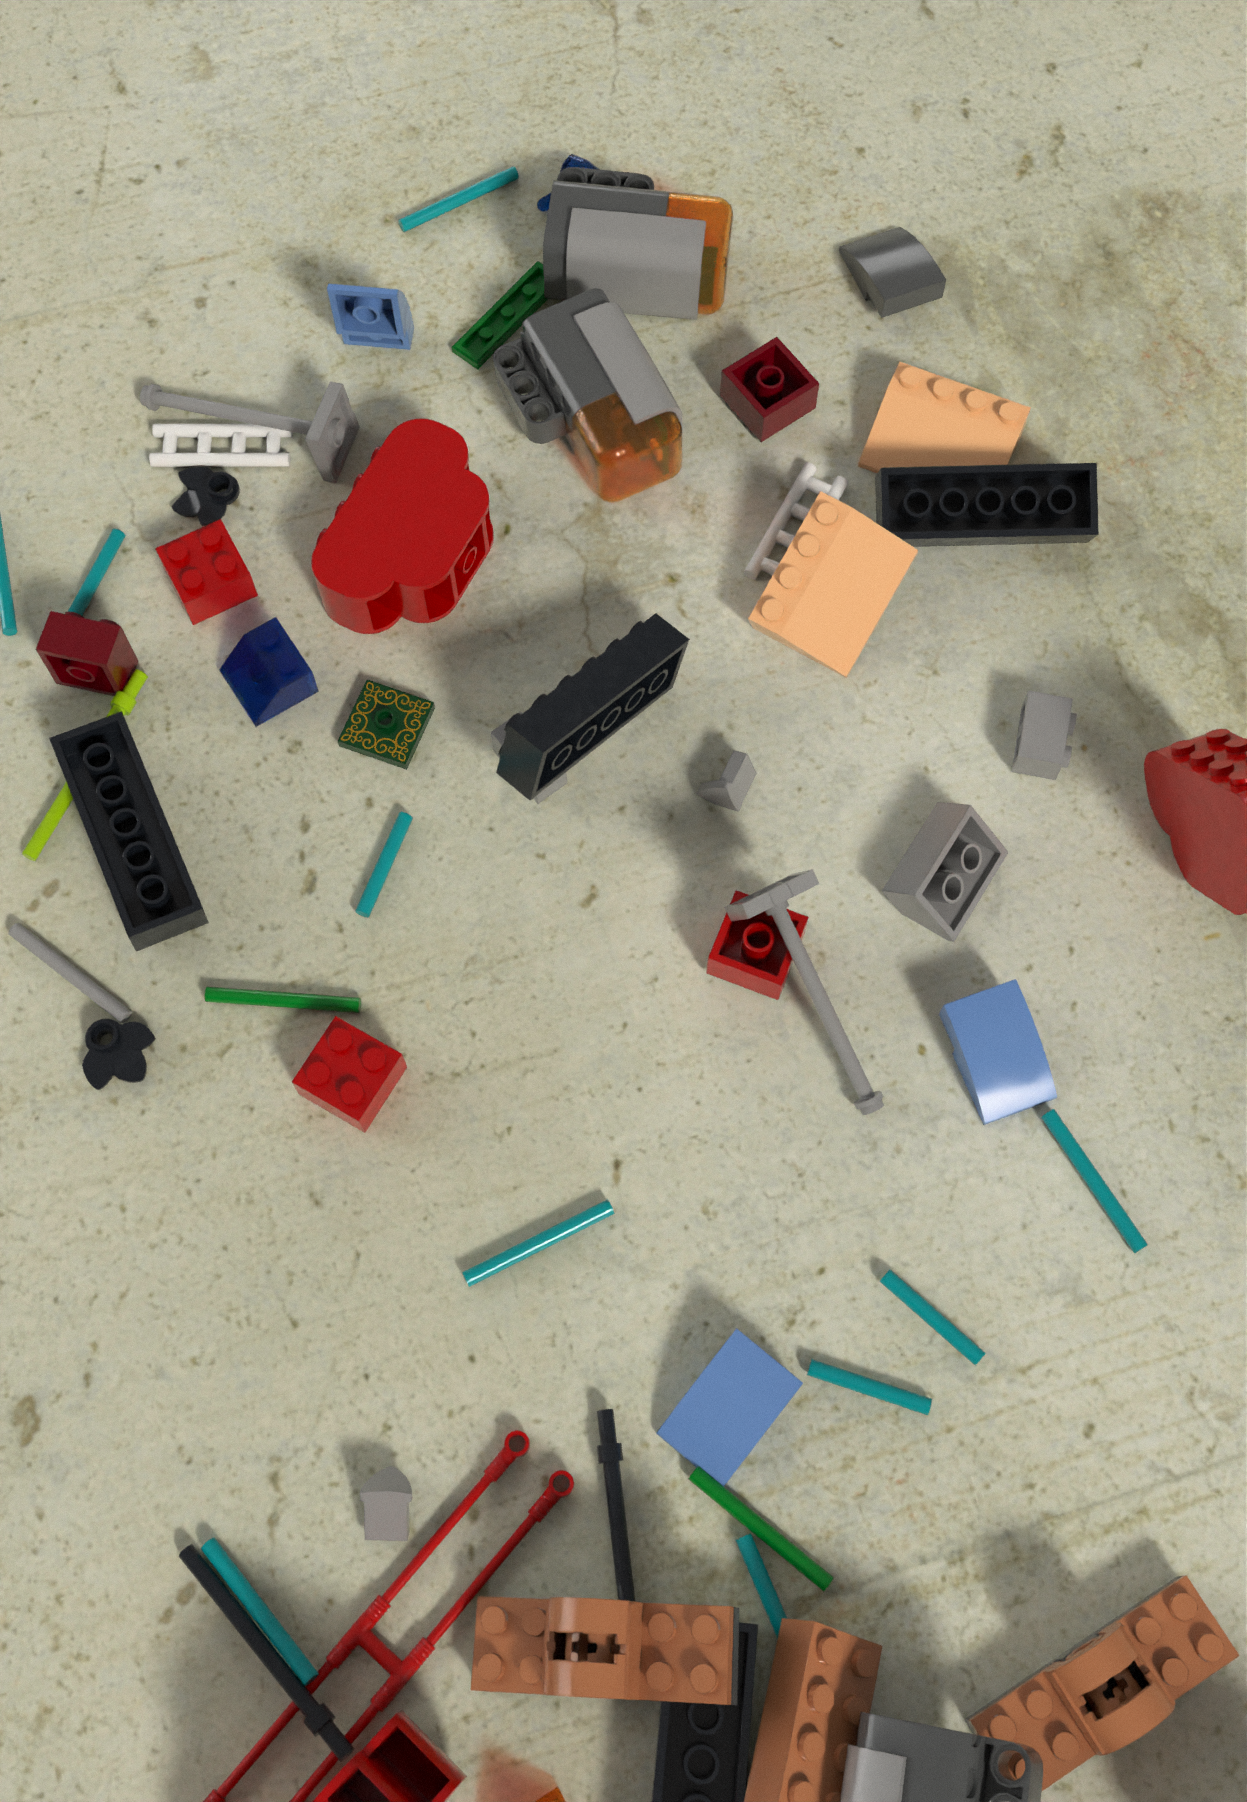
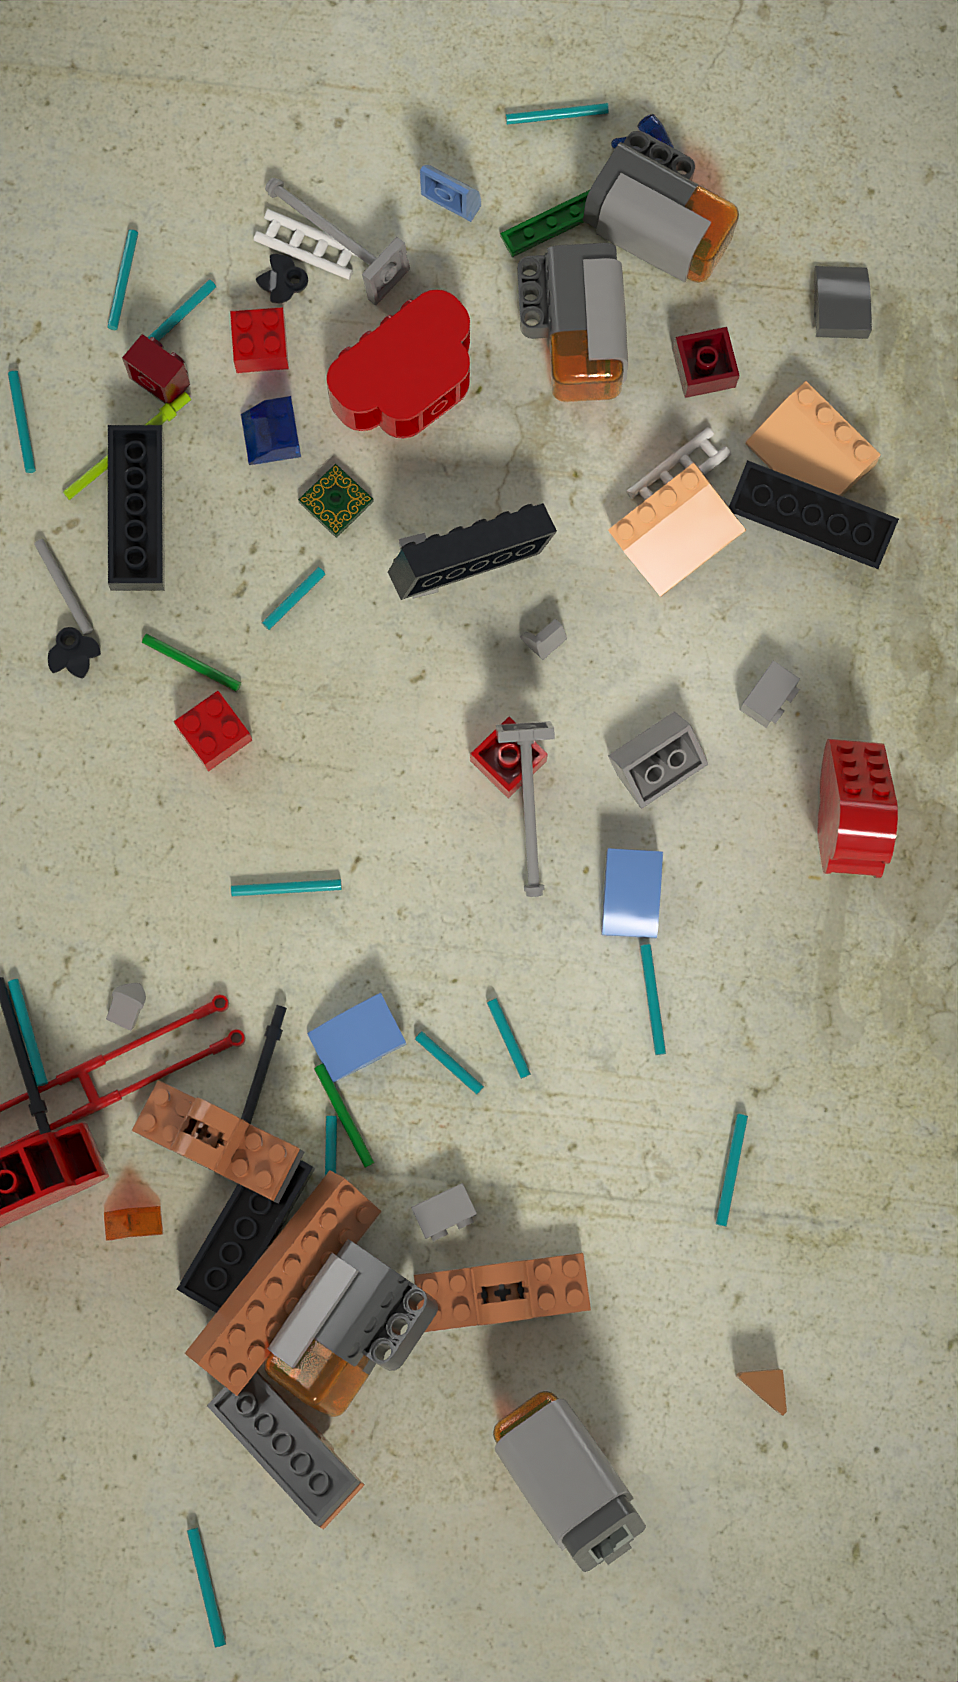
camera: 20 degrees right, 10 degrees up
none -> light grey brick [411,1183,477,1242]

